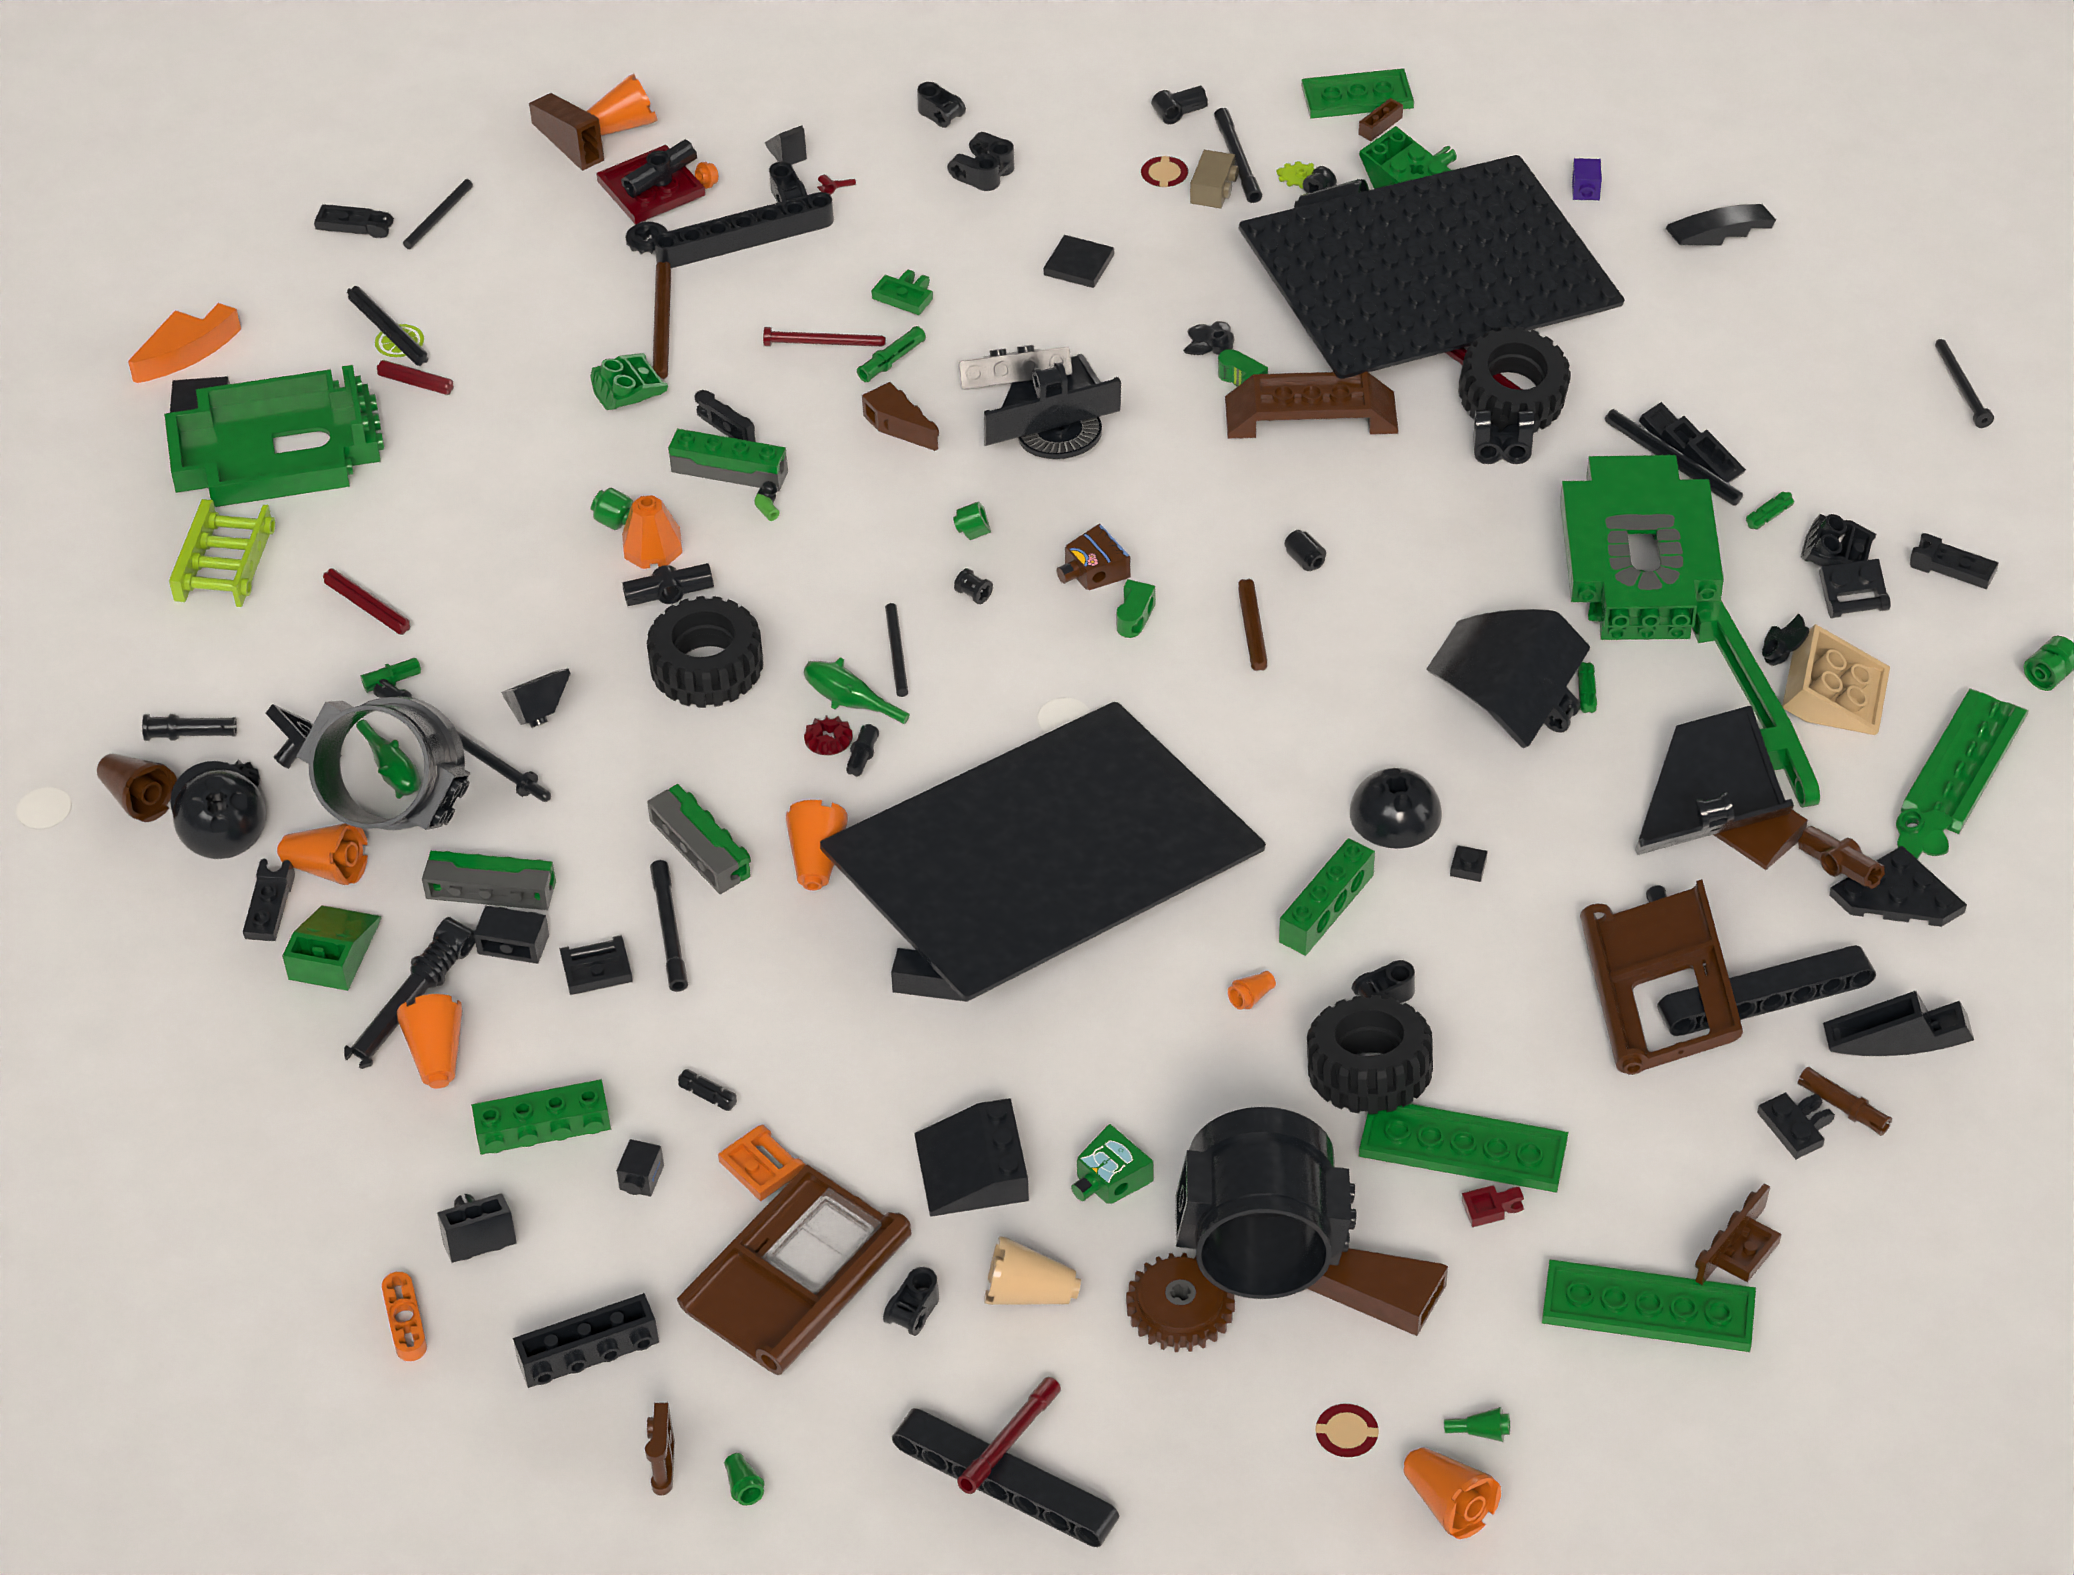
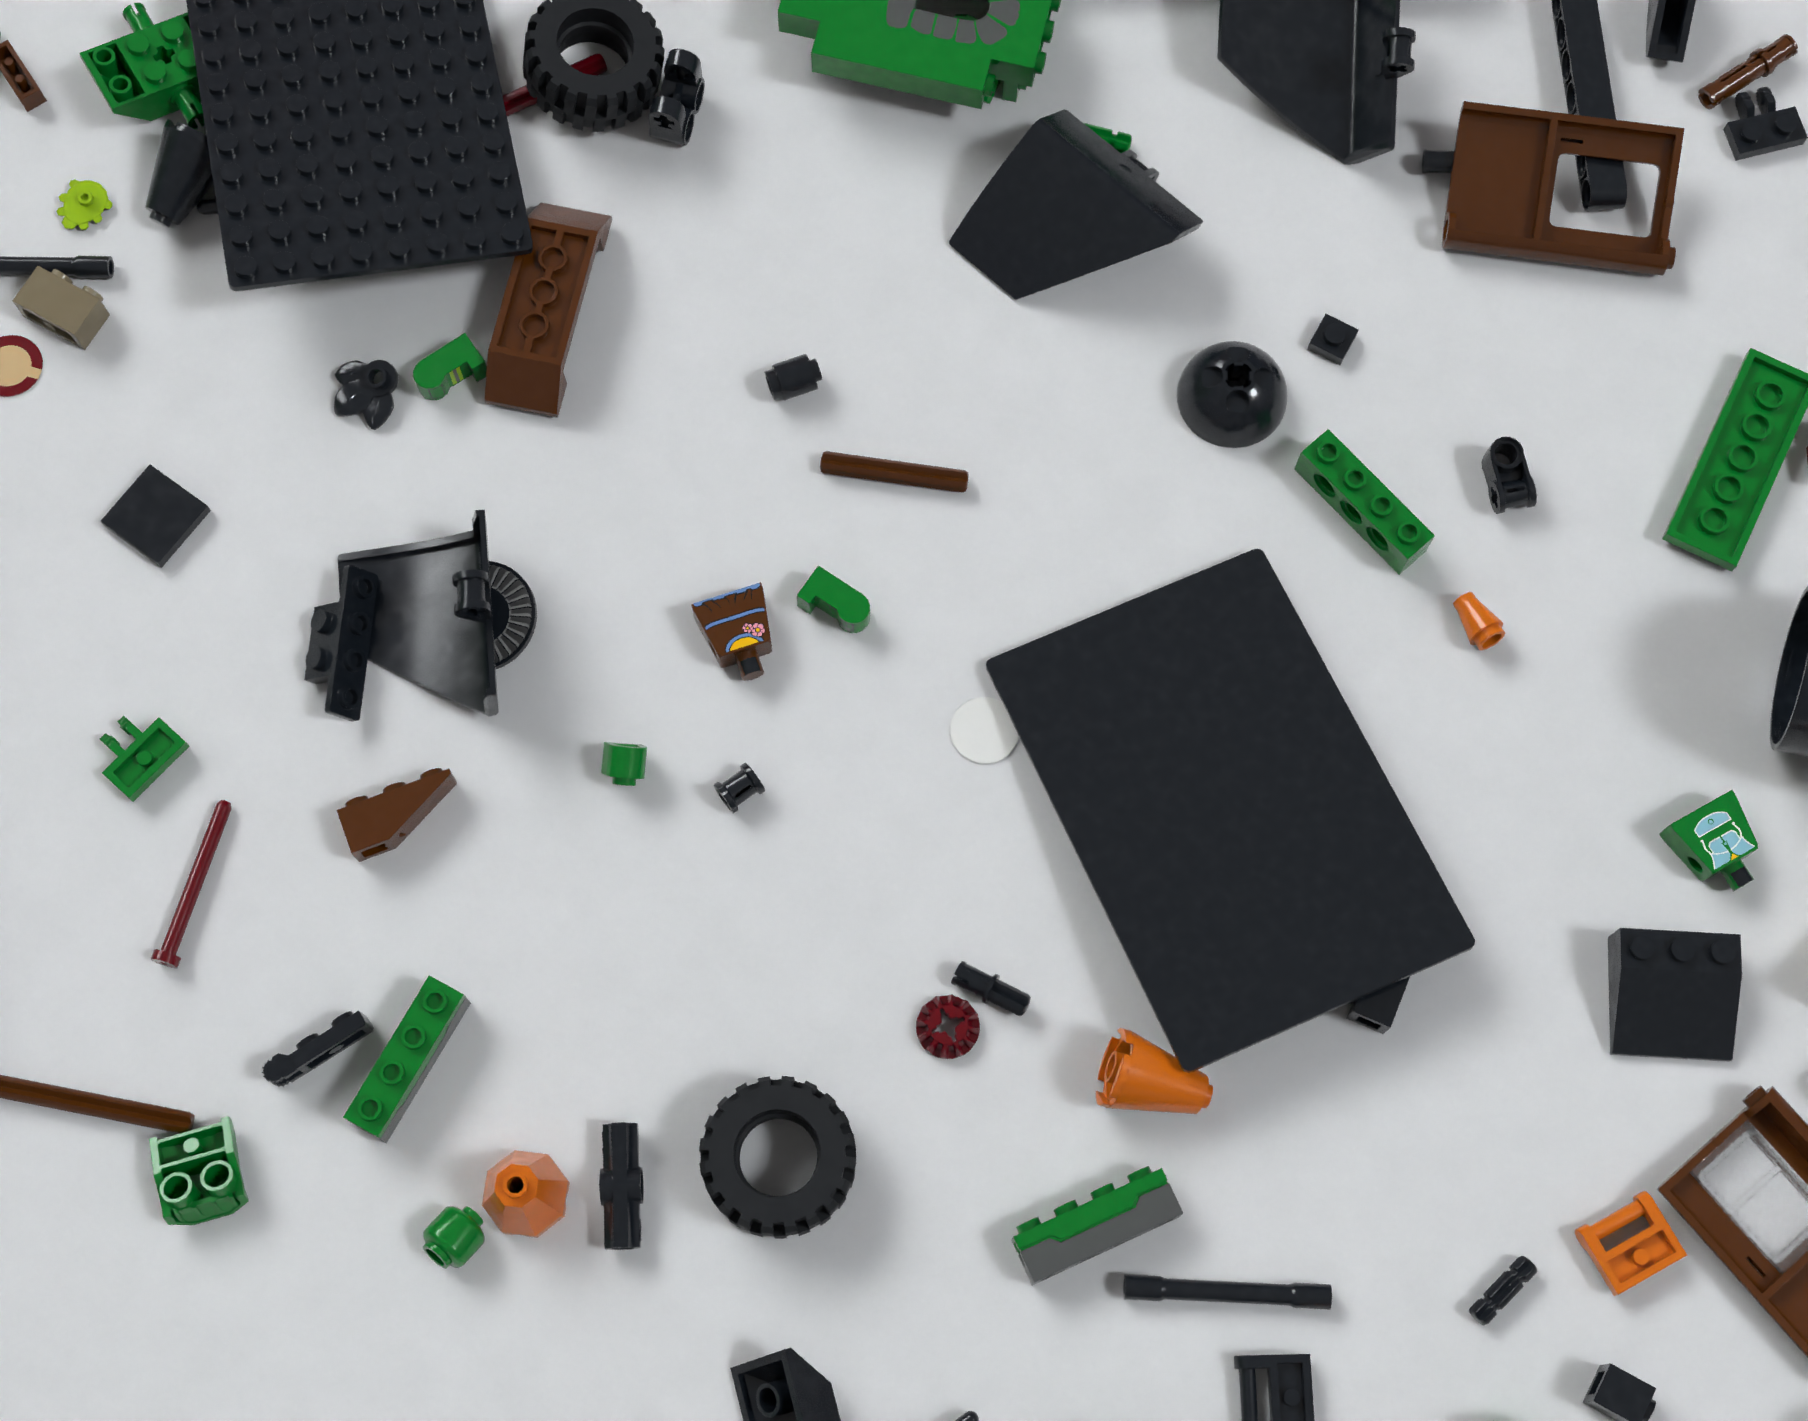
camera: 80 degrees left, 25 degrees up
bright green arm [754,481,780,521] -> none
green piece [803,657,910,724] -> none
green pin [857,326,926,382] -> none
black bar [885,603,908,697] -> none
black wheel [1303,166,1337,194] -> none
black tyre [1307,995,1433,1114] -> none

